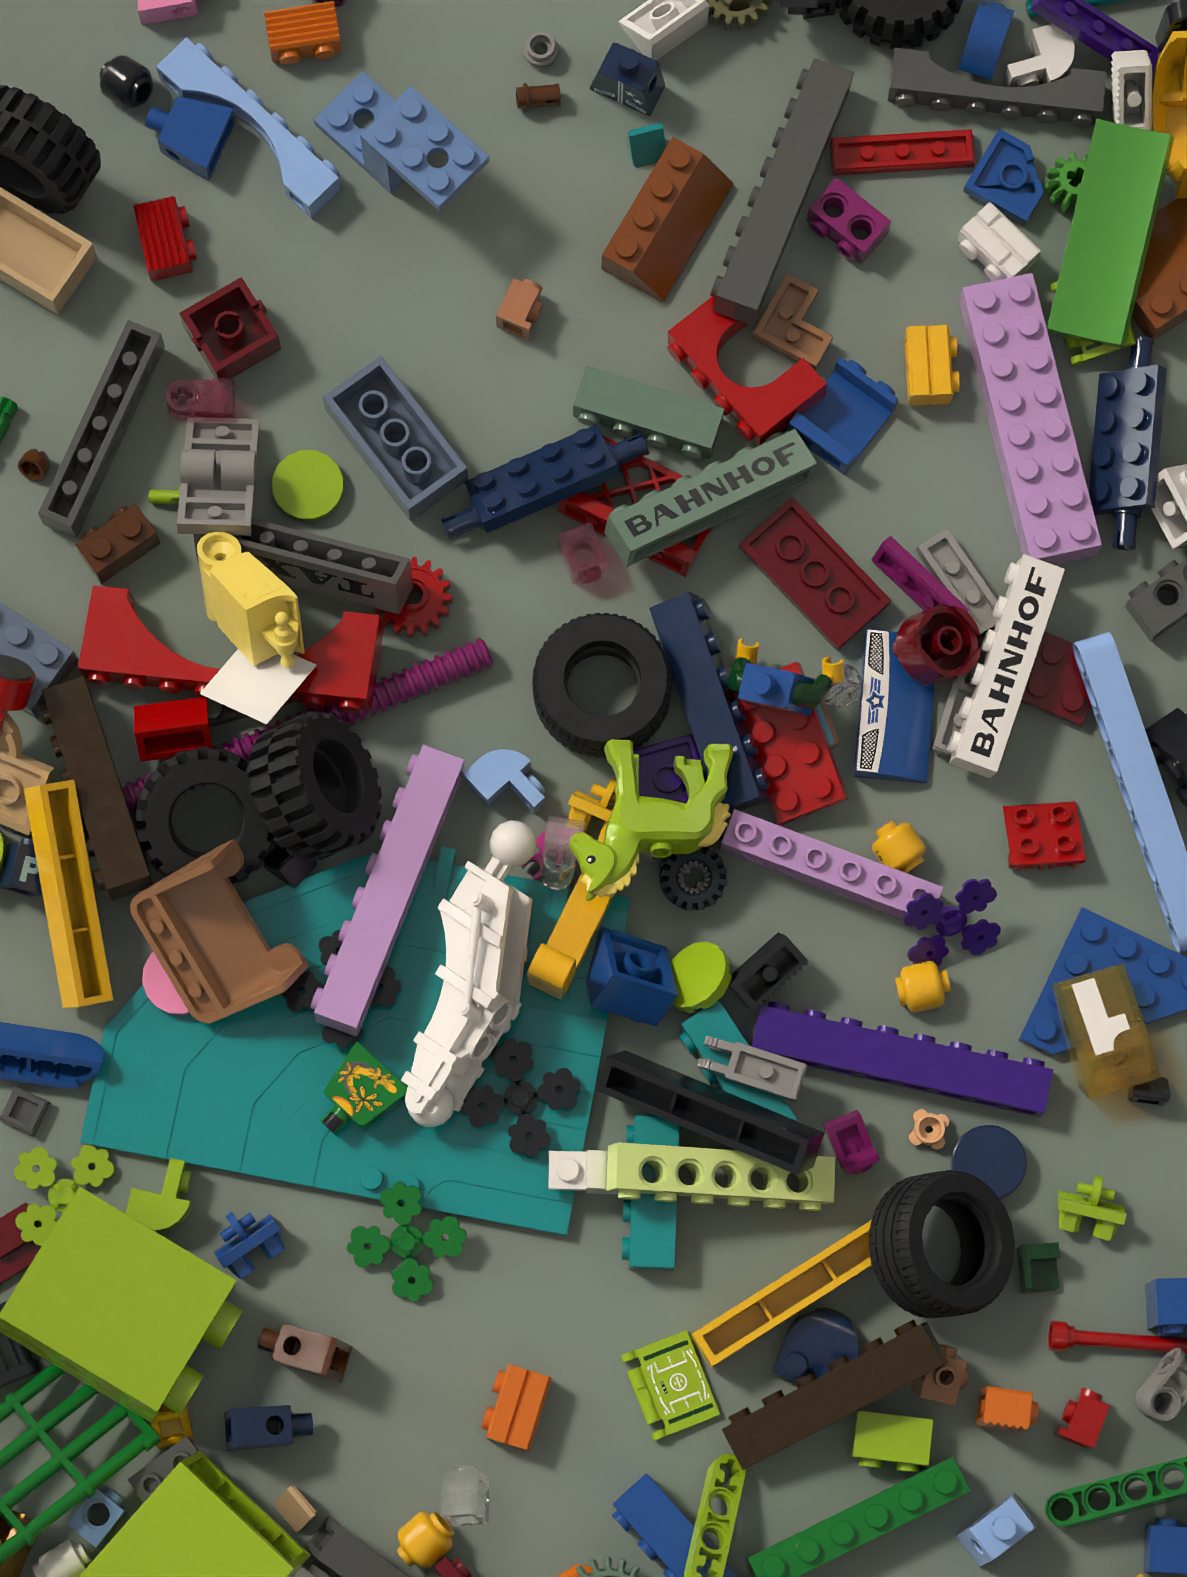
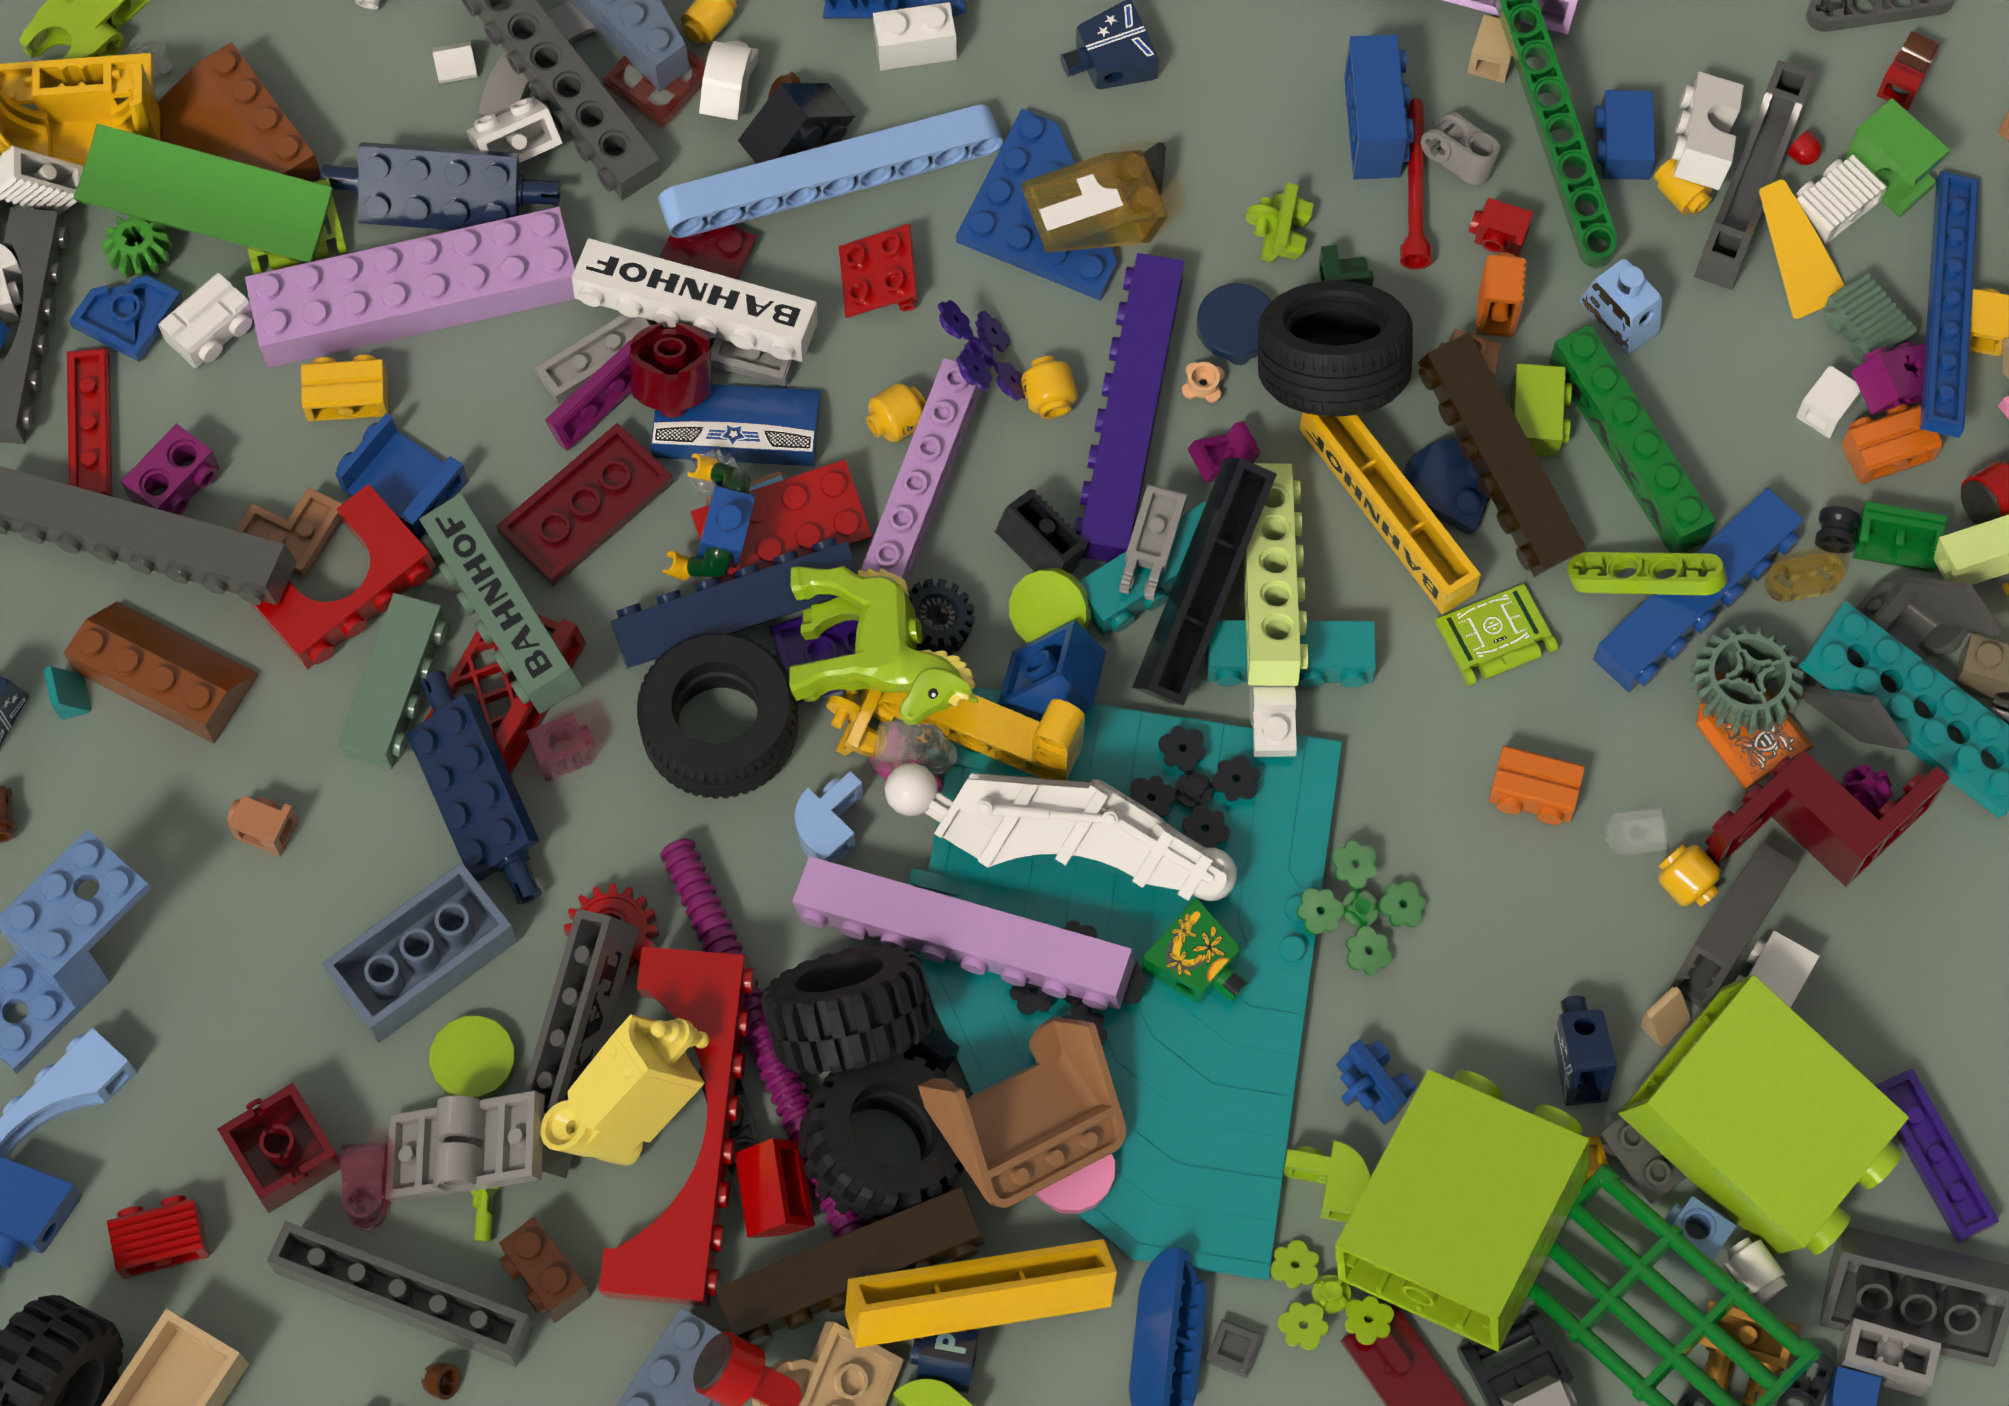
camera: 90 degrees left, 10 degrees down
white sticker [200,649,317,724] -> none
reddish brown torso [258,1323,353,1383] -> none

